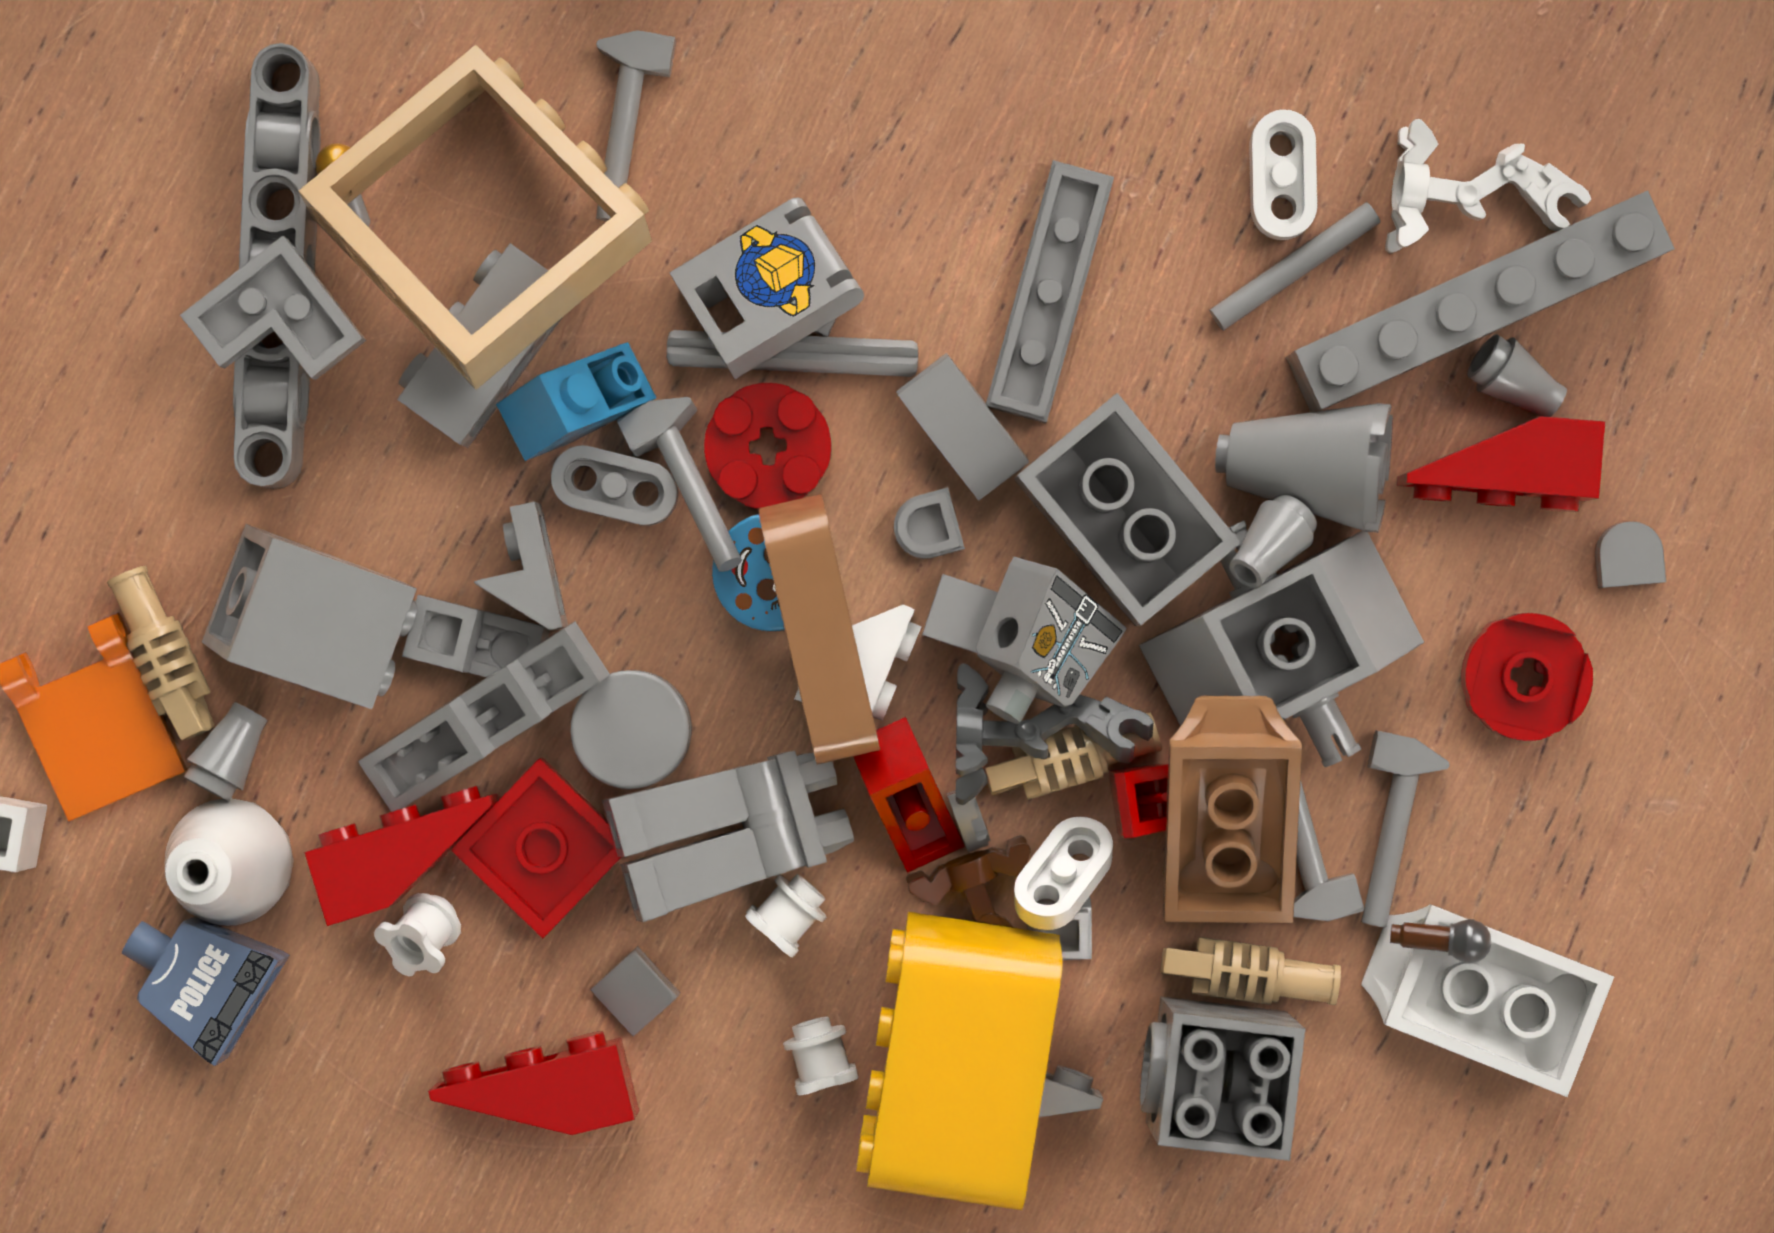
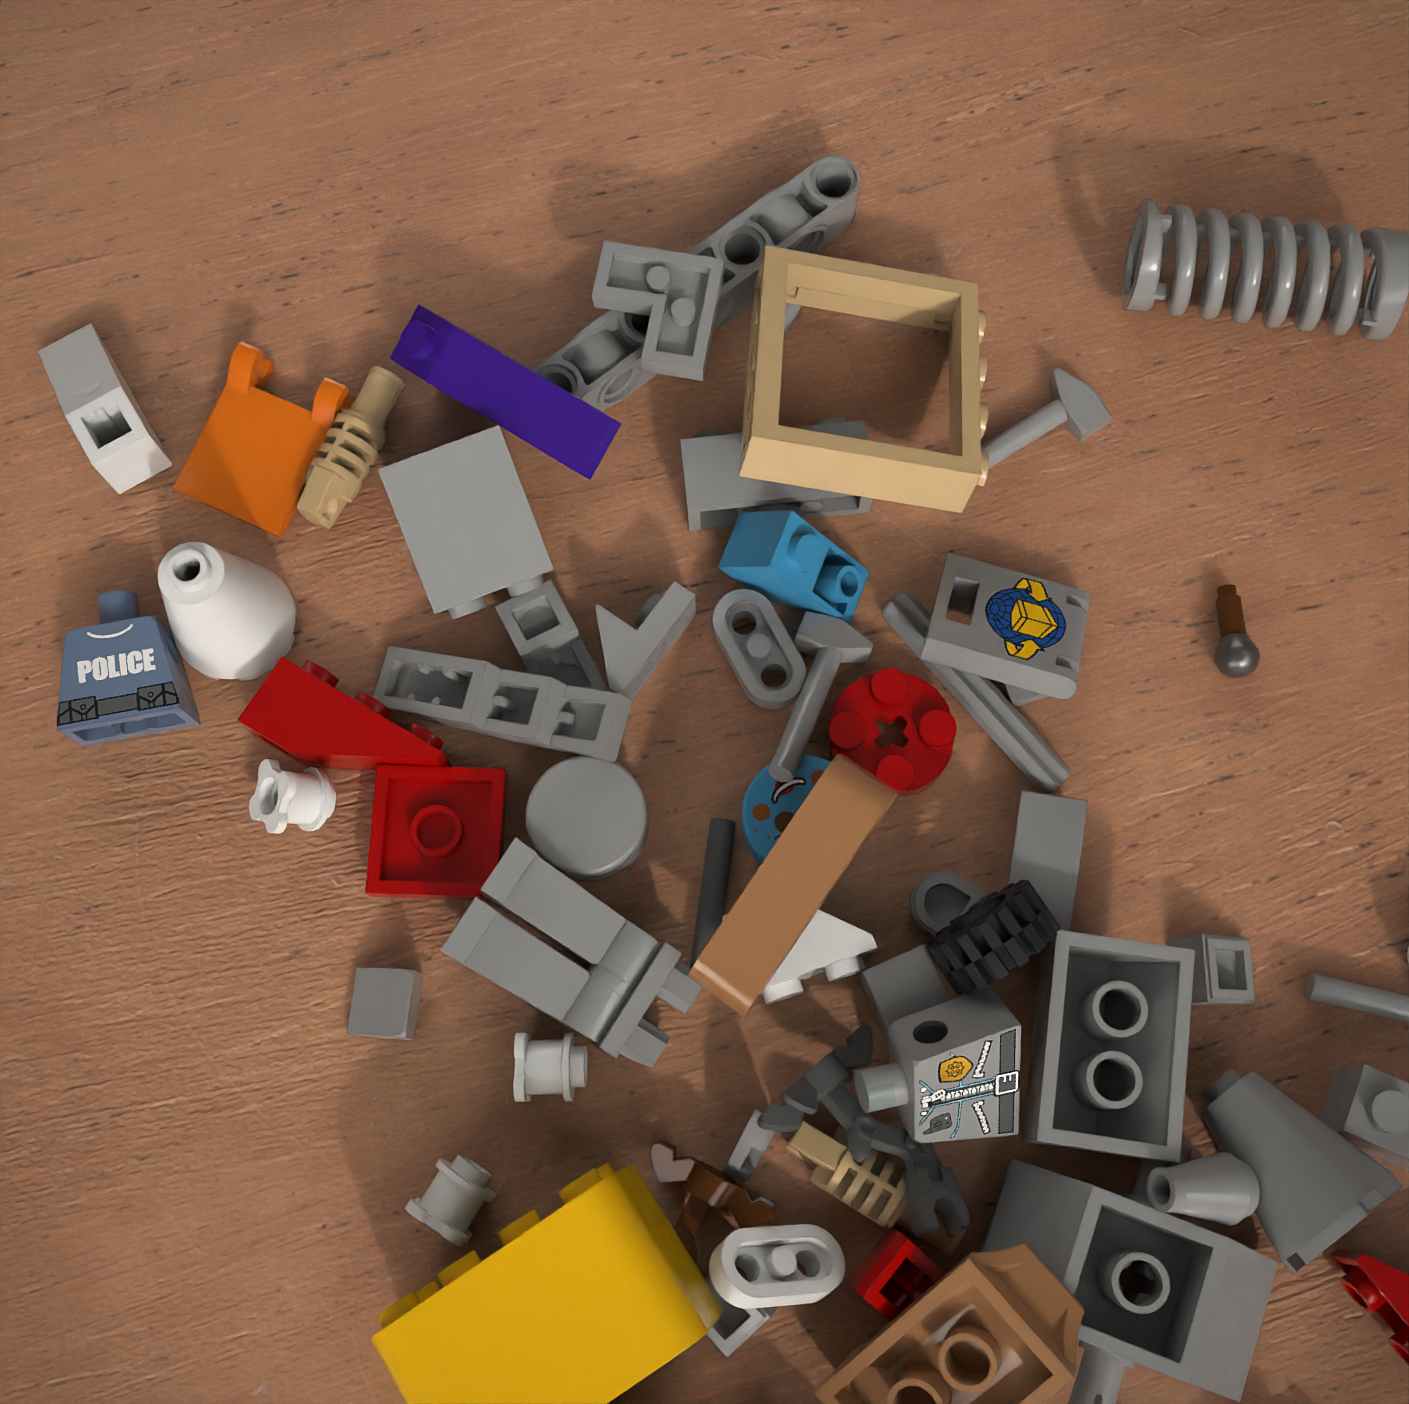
camera: 50 degrees right, 15 degrees down
light grey cone [184,702,268,801] -> none
red slope [428,1031,639,1135] -> none
red slope [853,717,965,873] -> none
light grey tile [986,160,1114,423] -> none
none -> dark purple slope [390,304,622,480]
none -> dark grey piece [689,818,736,970]
none -> black tyre [926,879,1061,996]
none -> light grey slope [1167,934,1255,1006]
none -> piece [1214,584,1260,678]

